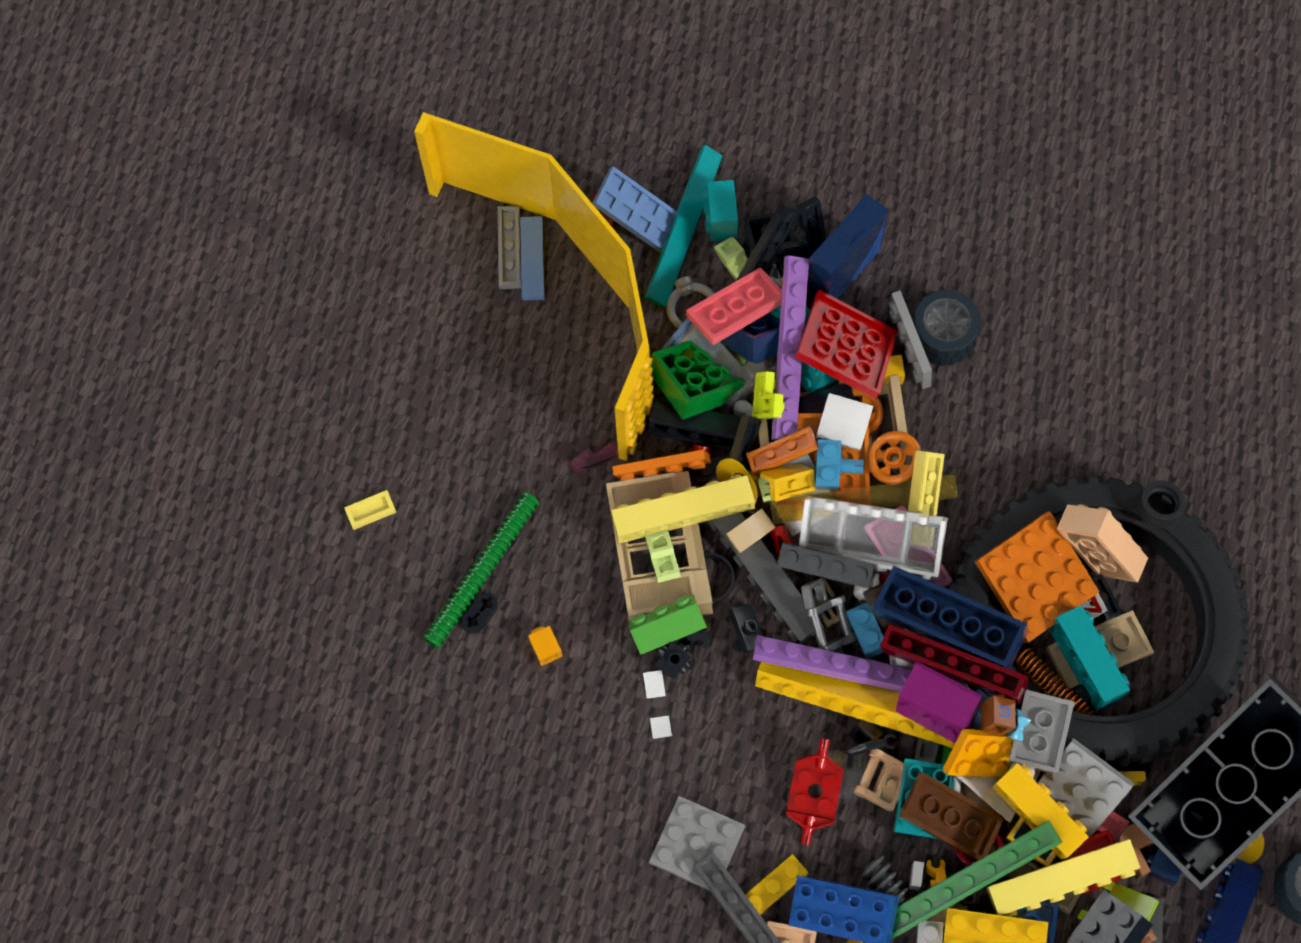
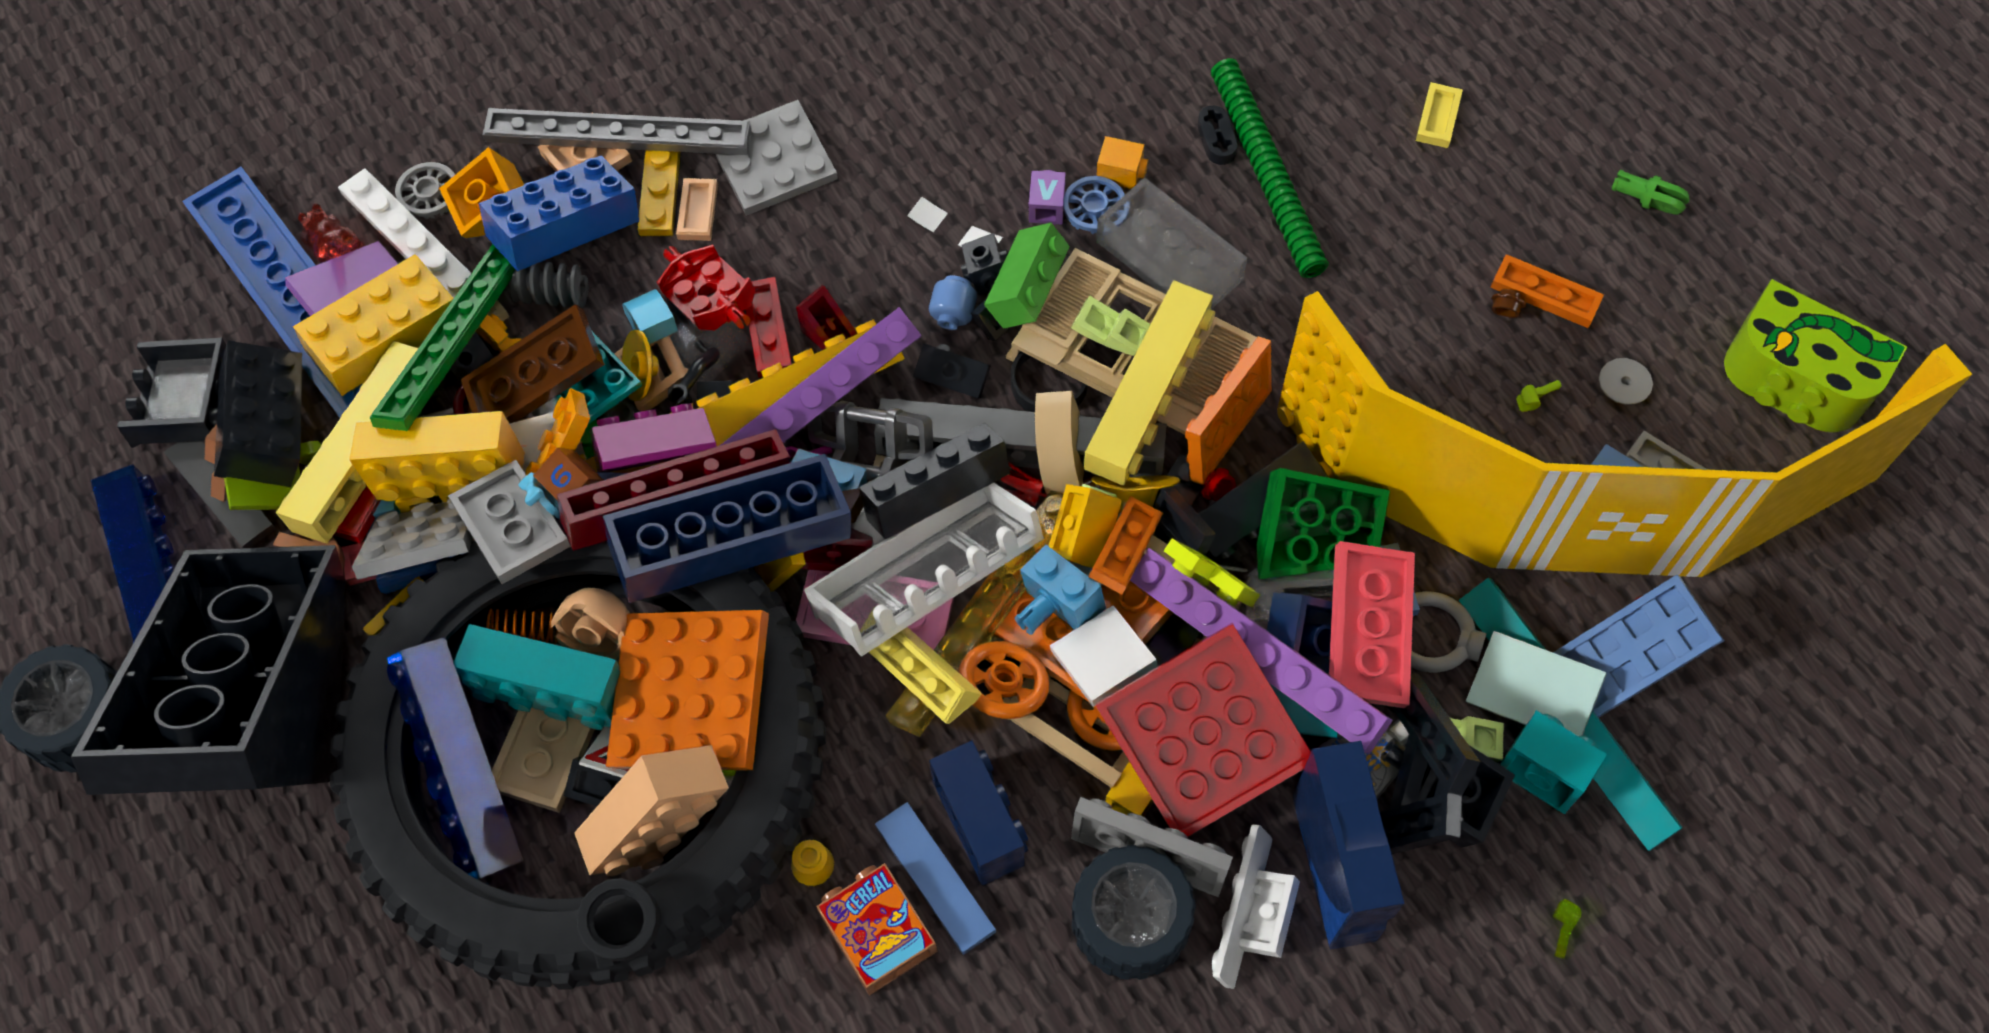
camera: 130 degrees right, 5 degrees down
white tile [909,861,924,891] -> none
none -> clear blue brick [387,637,523,879]
none -> light nougat cylinder [551,588,630,659]
none -> yellow dish [621,330,659,401]
none -> medium azure brick [623,289,678,344]
none -> light nougat tile [676,178,718,241]
none -> red plate [746,277,792,378]
none -> yellow hat [791,840,834,886]
none -> dark red slope [796,285,858,350]
none -> brick [816,863,938,996]
none -> medium blue tile [875,802,996,955]
none -> medium blue head [929,275,977,330]
none -> dark blue brick [929,740,1028,886]
none -> medium lavender brick [1029,170,1065,224]
none -> medium blue wheel [1063,176,1126,234]
none -> clear brick [1096,177,1247,310]
none -> white bracket [1212,824,1300,989]
none -> light aqua tile [1466,631,1607,736]
none -> orange plate [1490,254,1604,328]
none -> reddish brown plate [1491,289,1526,318]
none -> lime hand [1516,380,1562,412]
none -> clear neon green hand [1552,899,1582,959]
none -> light grey piece [1599,358,1653,405]
none -> bright green arm [1612,169,1690,214]
none -> lime brick [1724,279,1907,432]

